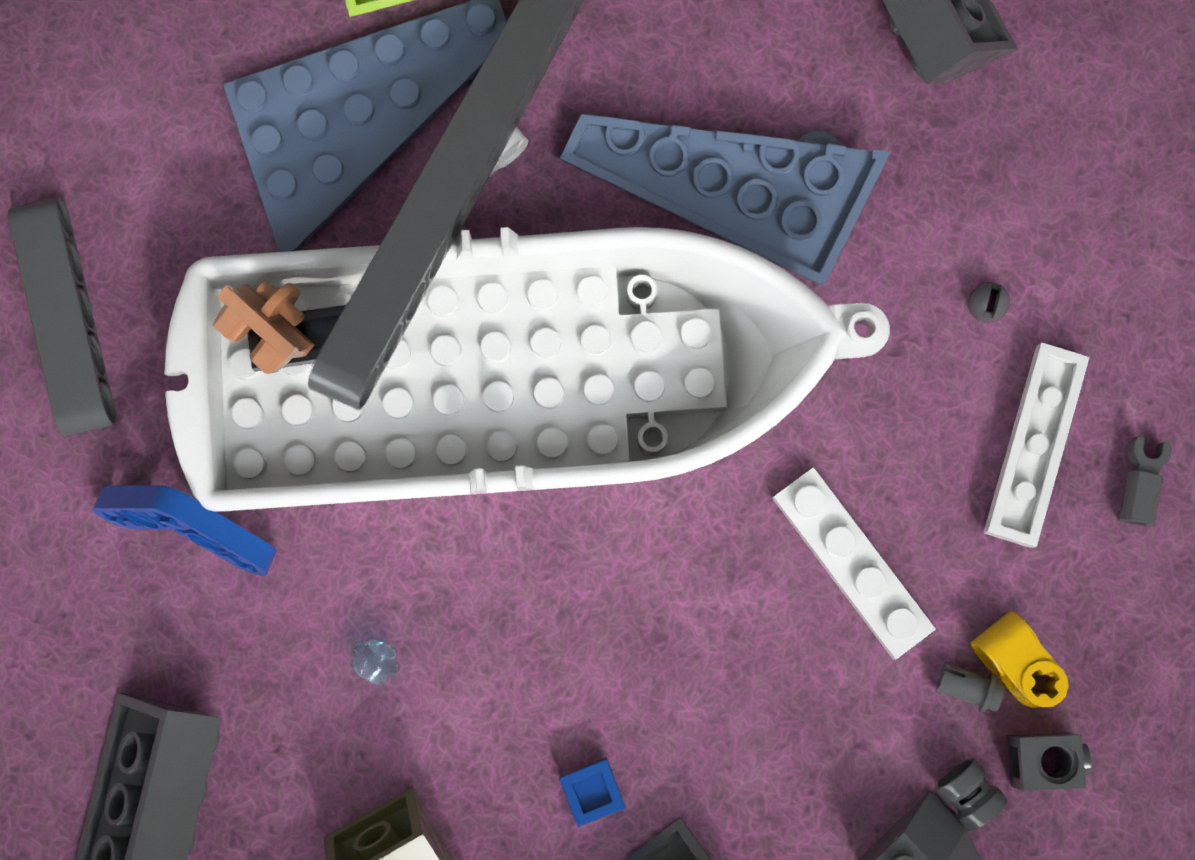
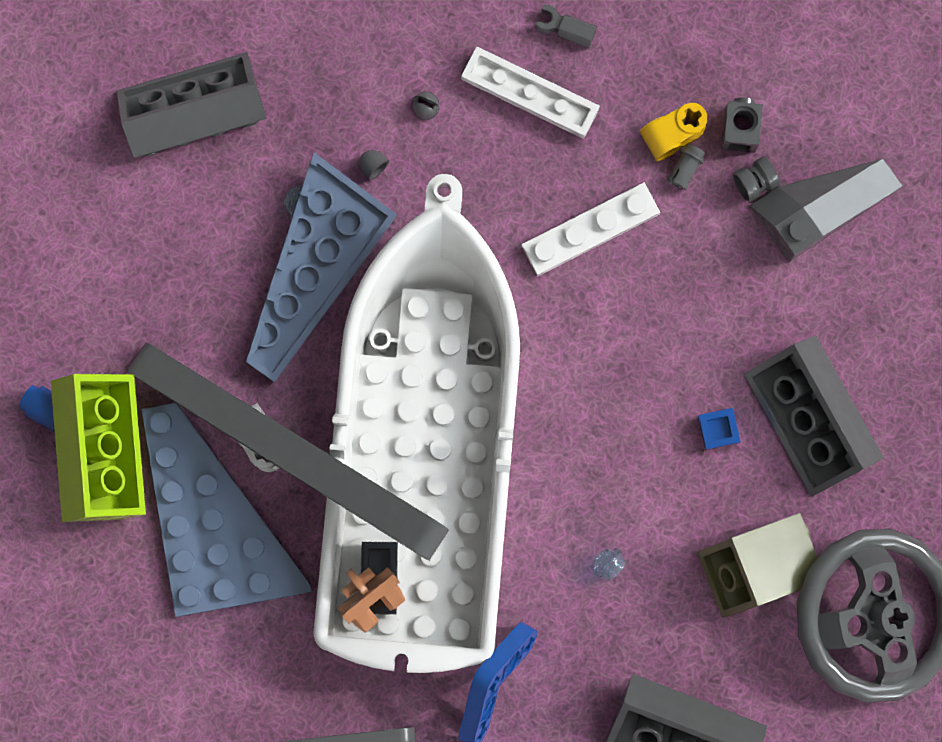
camera: 80 degrees left, 0 degrees up
none -> dark grey hinge [359,150,390,180]

